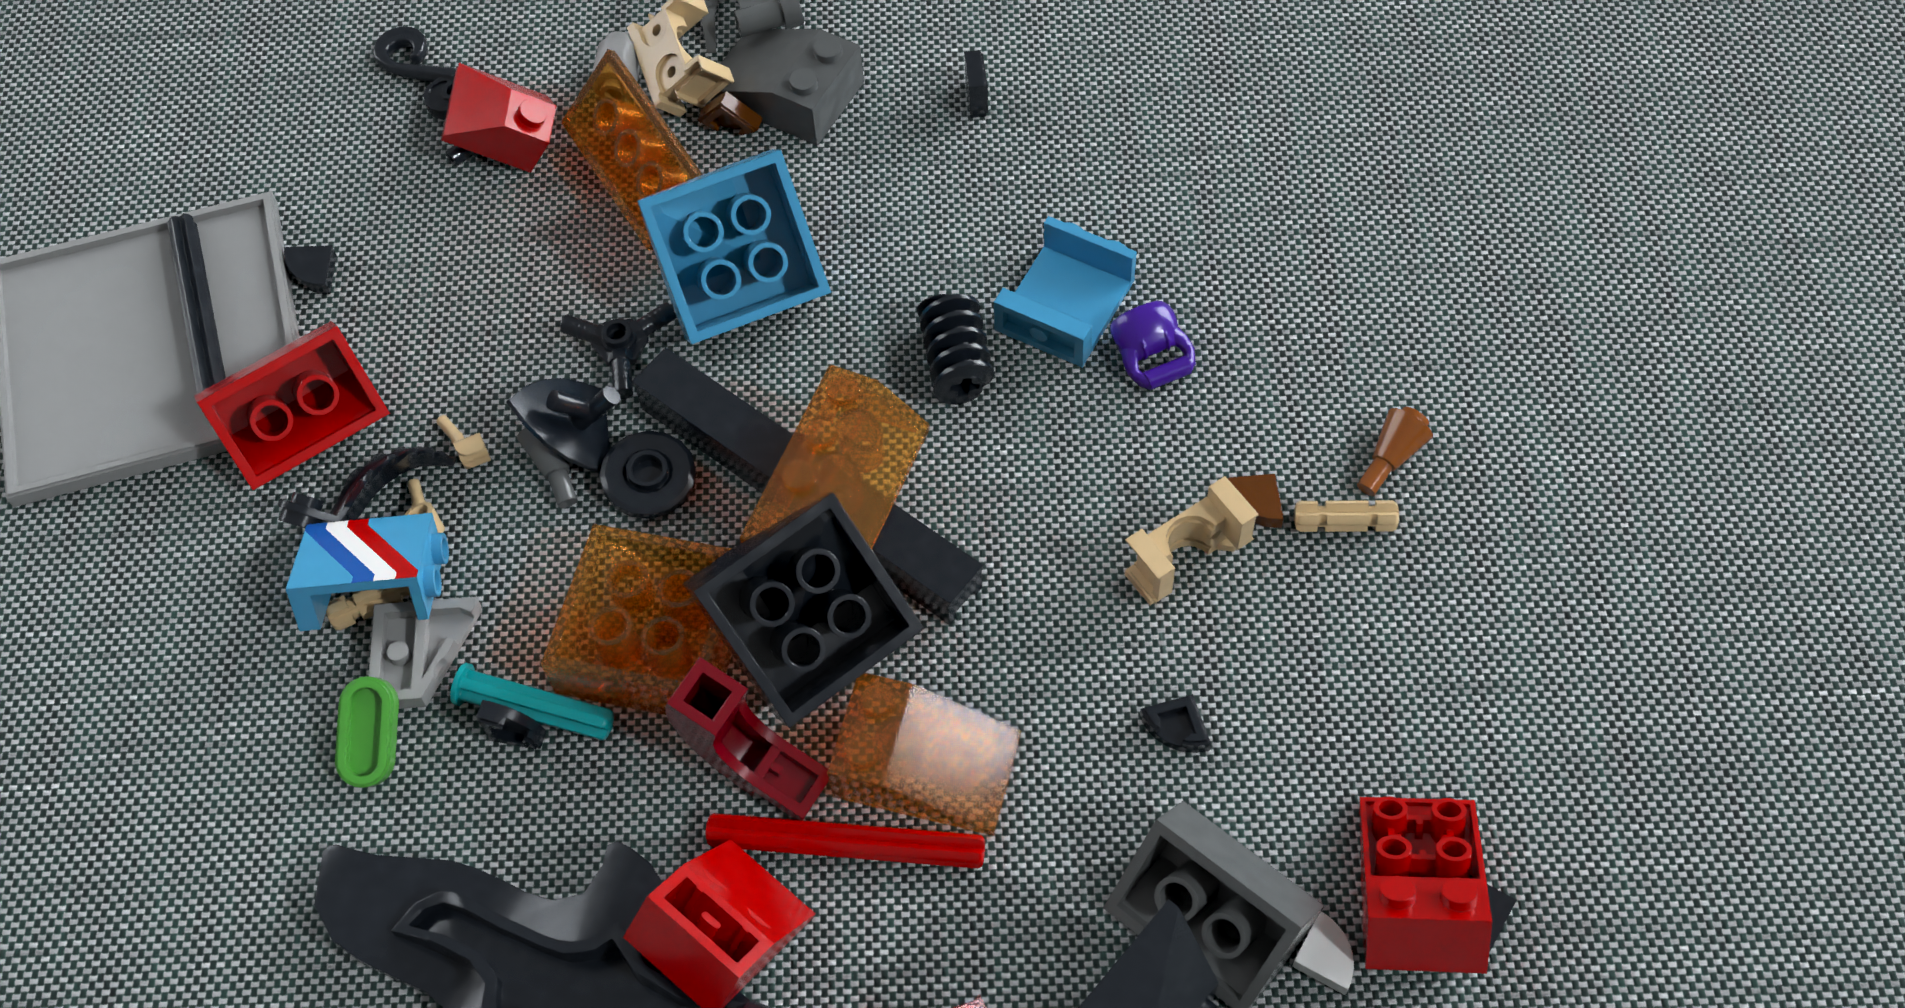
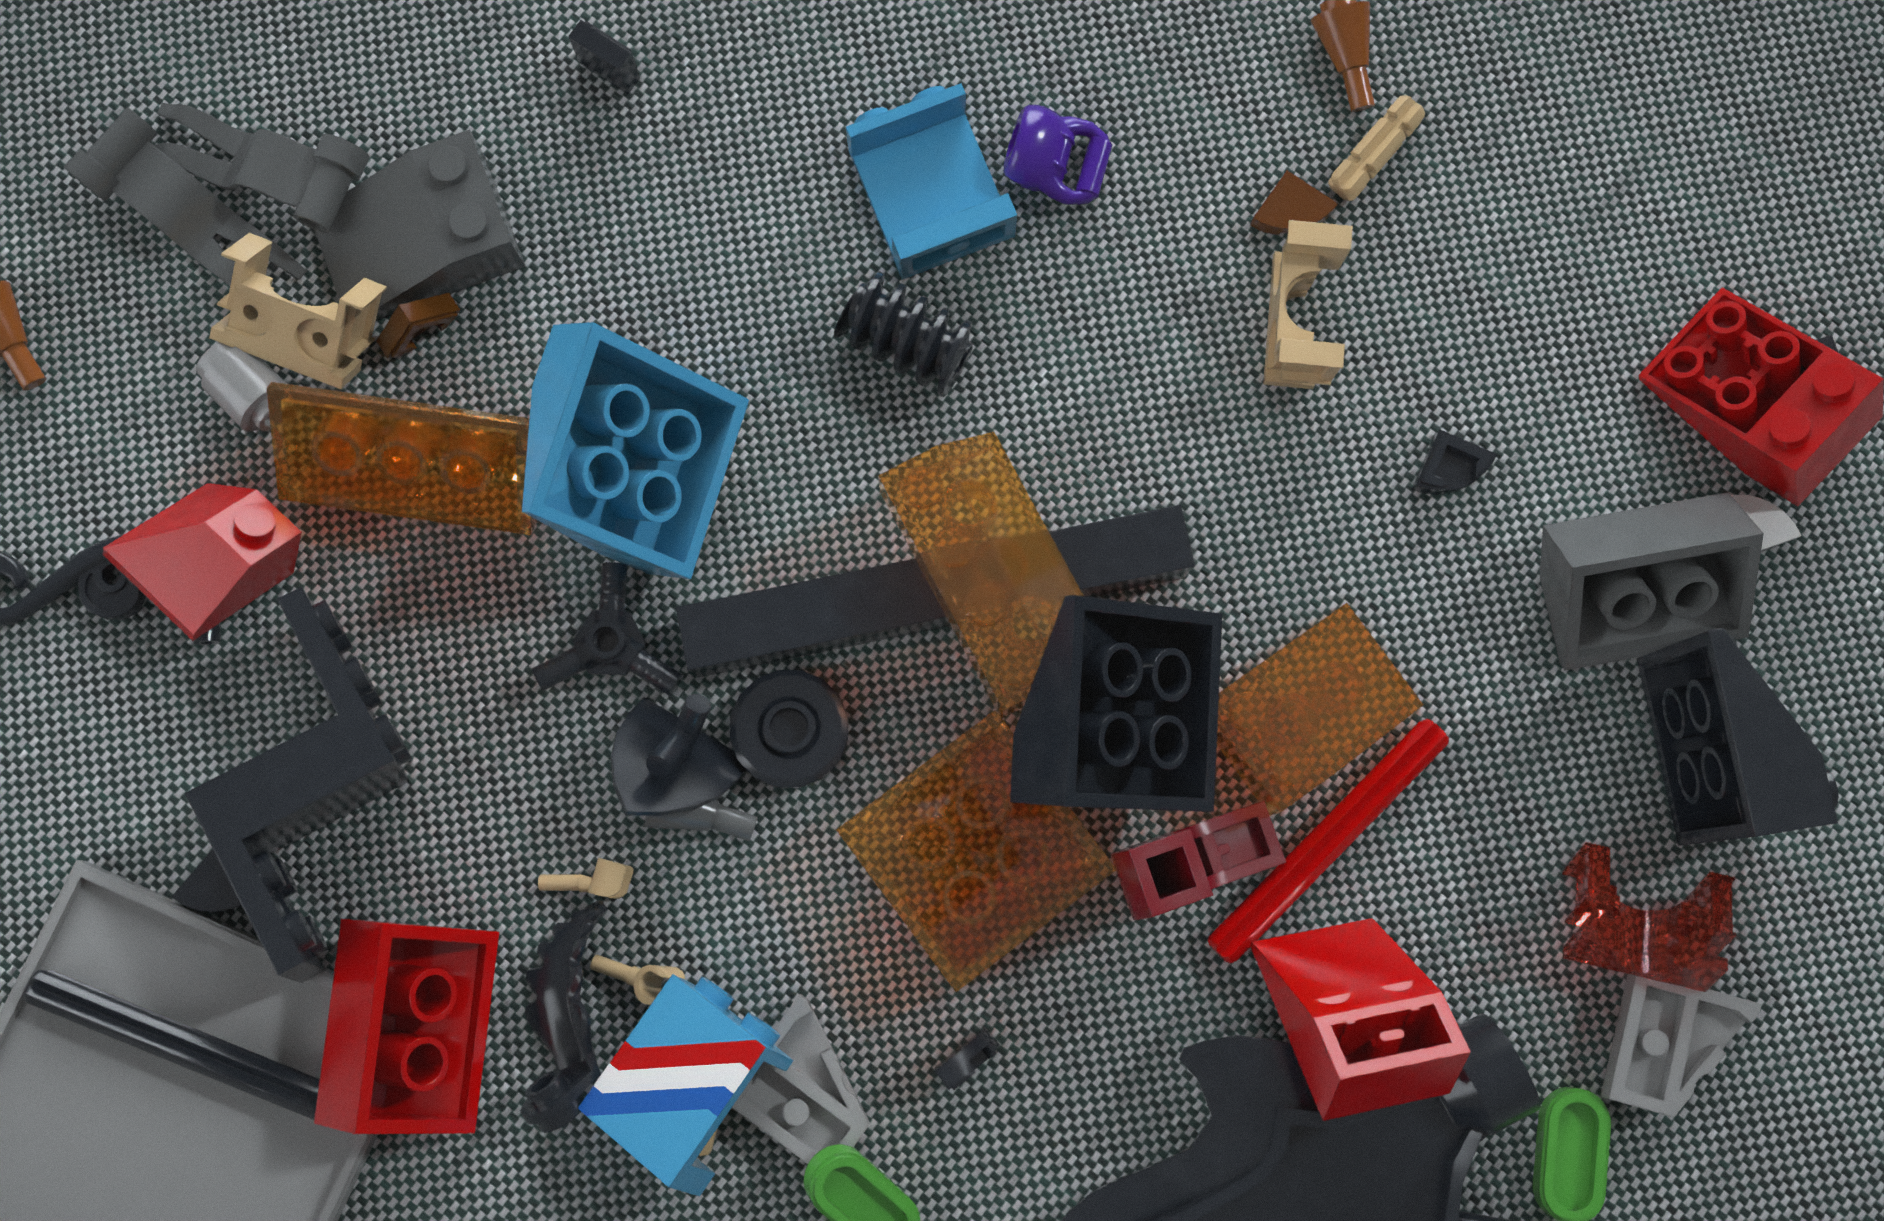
camera: 55 degrees left, 20 degrees up
teal axle [450,663,614,740] -> none
none -> black bracket [184,587,412,983]

